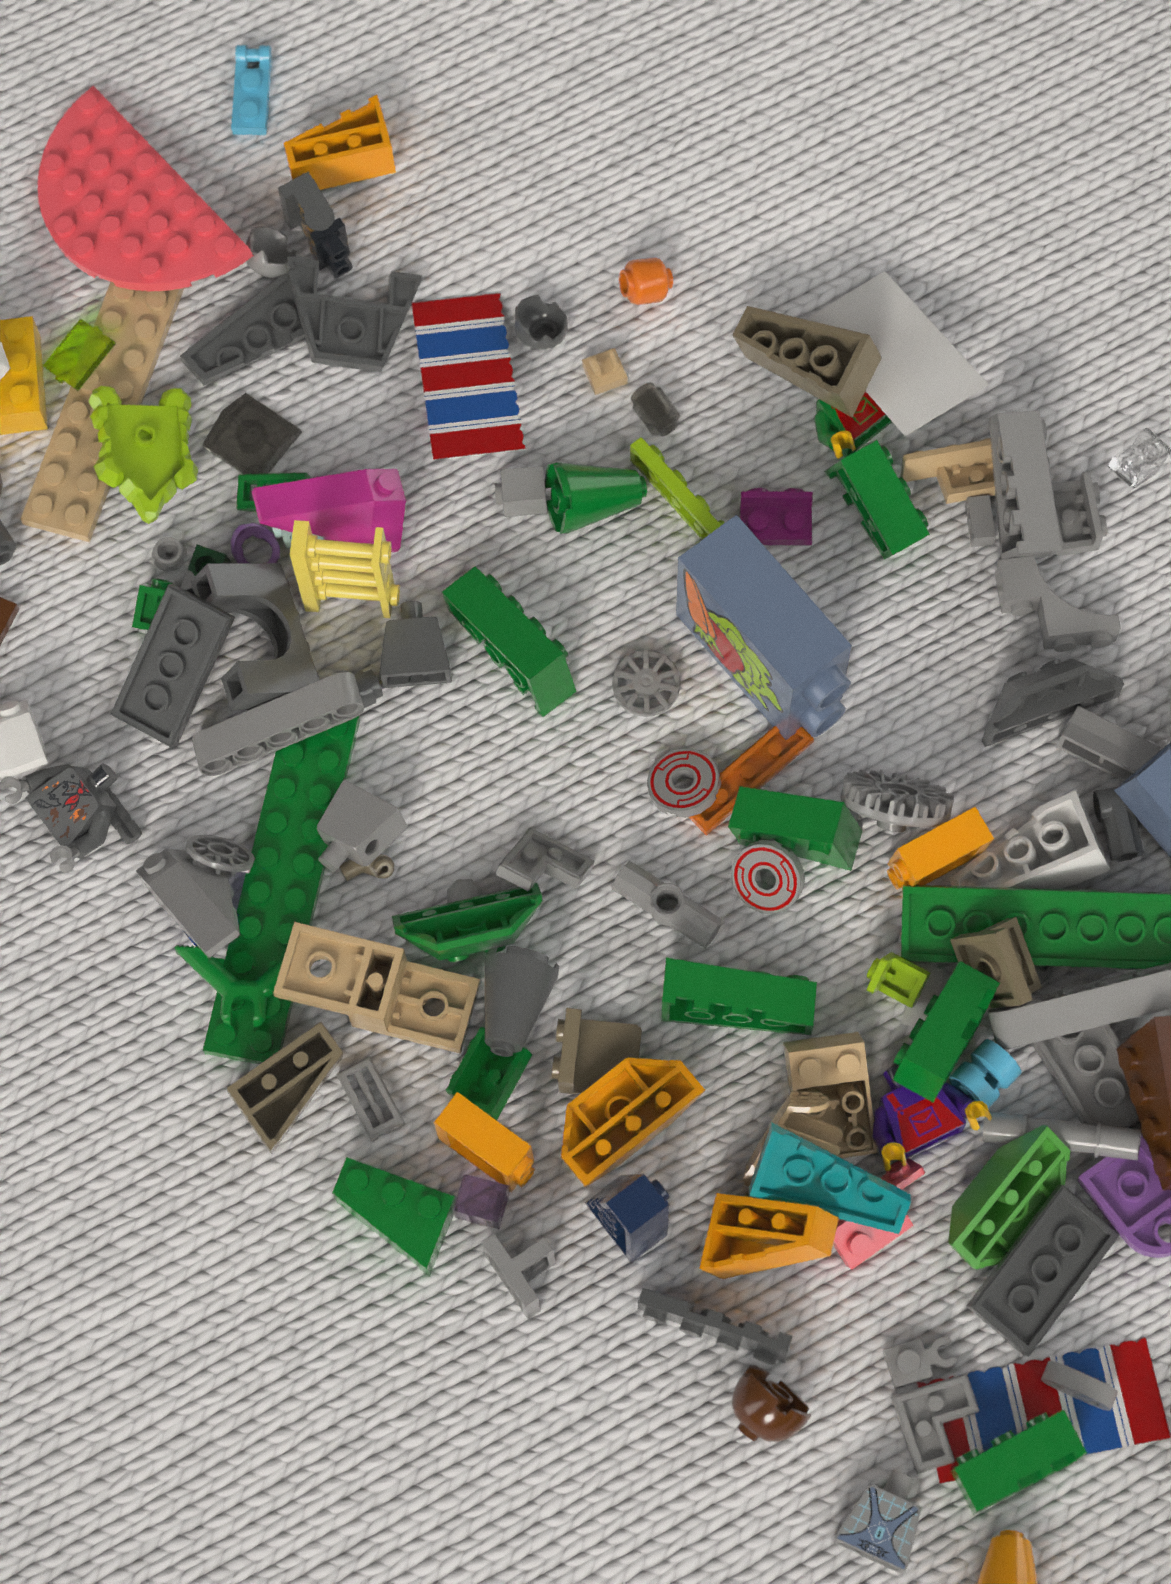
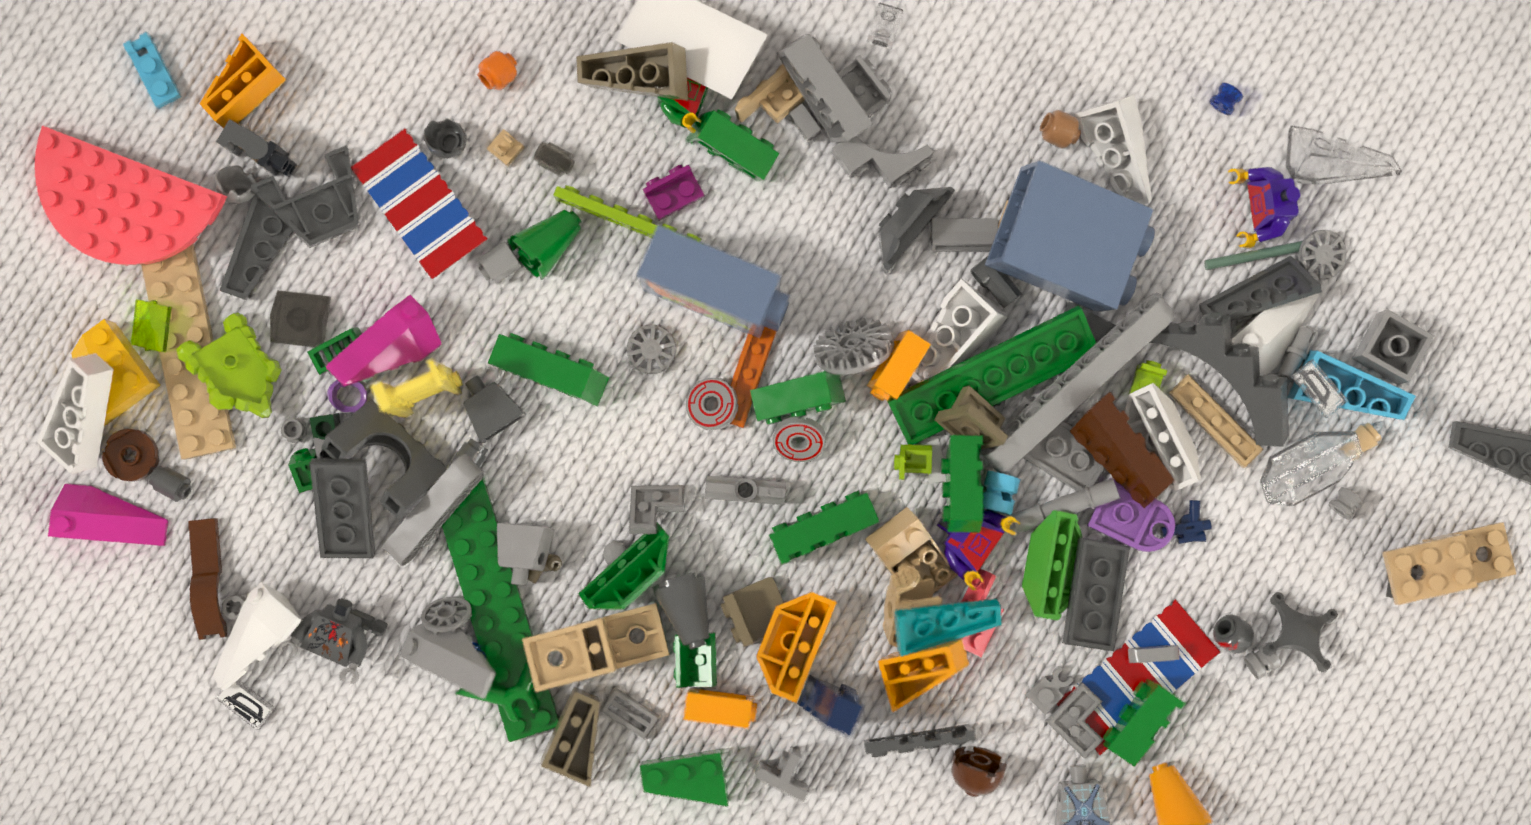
camera: 30 degrees left, 15 degrees up
clear purple panel [453,1174,510,1230] -> none

